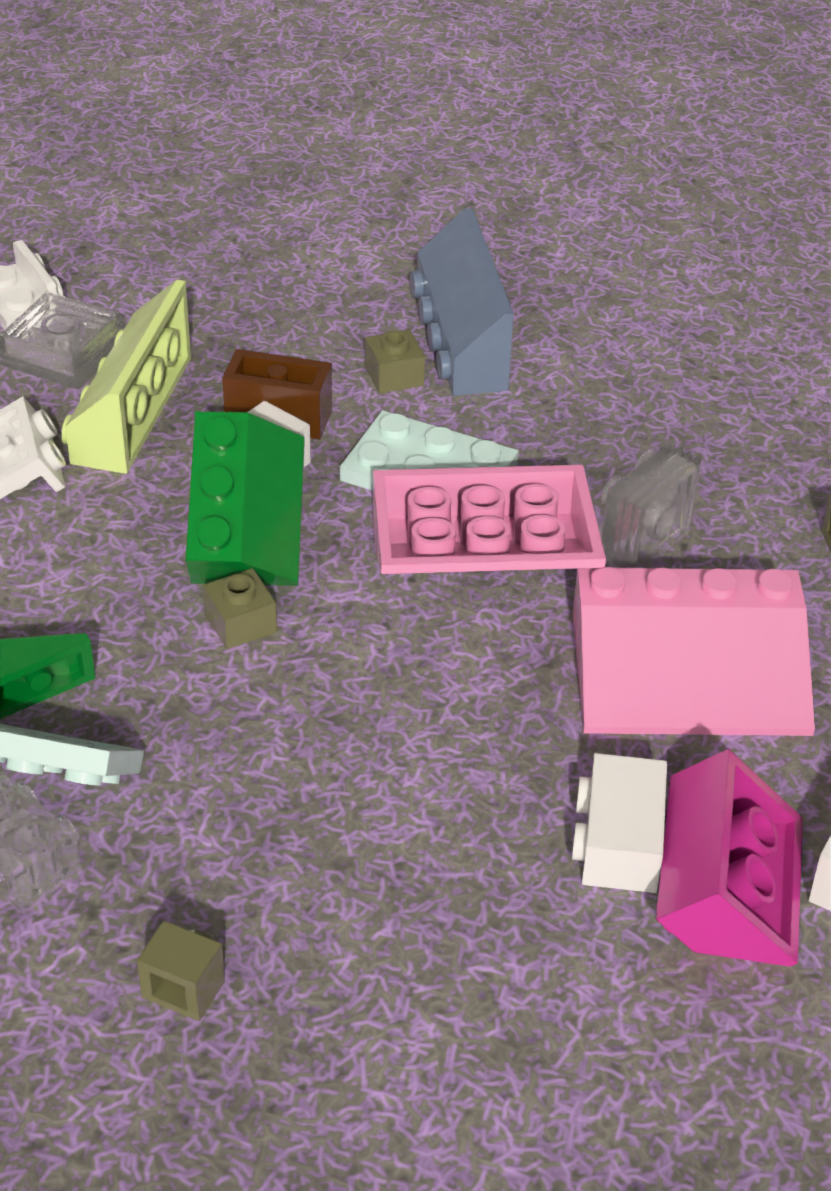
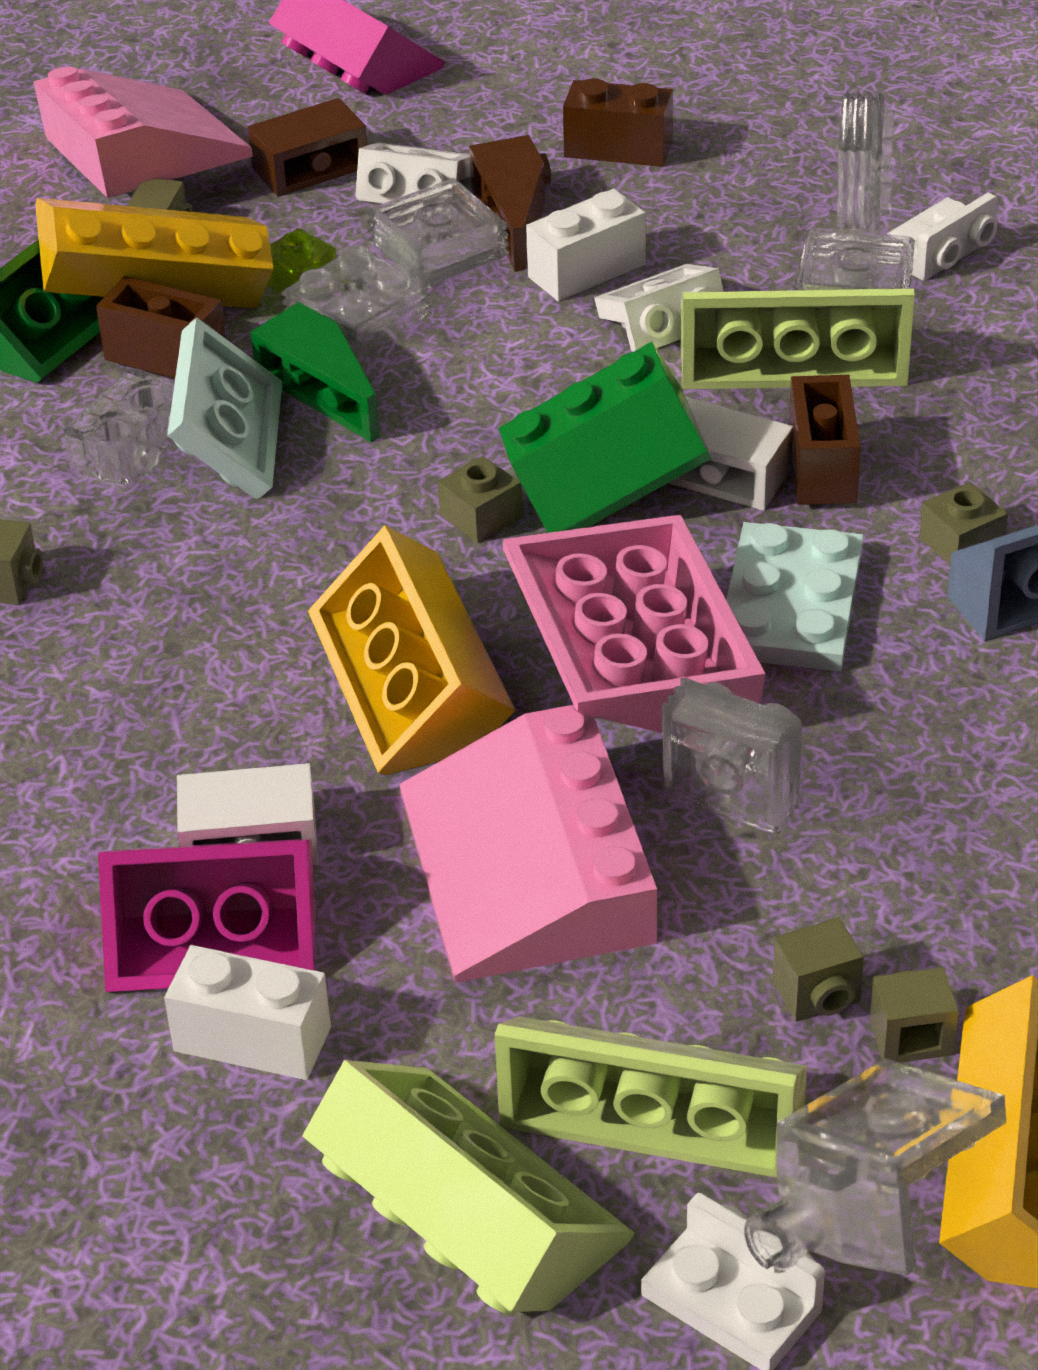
camera: 80 degrees right, 0 degrees up
none -> yellow slope [308,525,516,776]

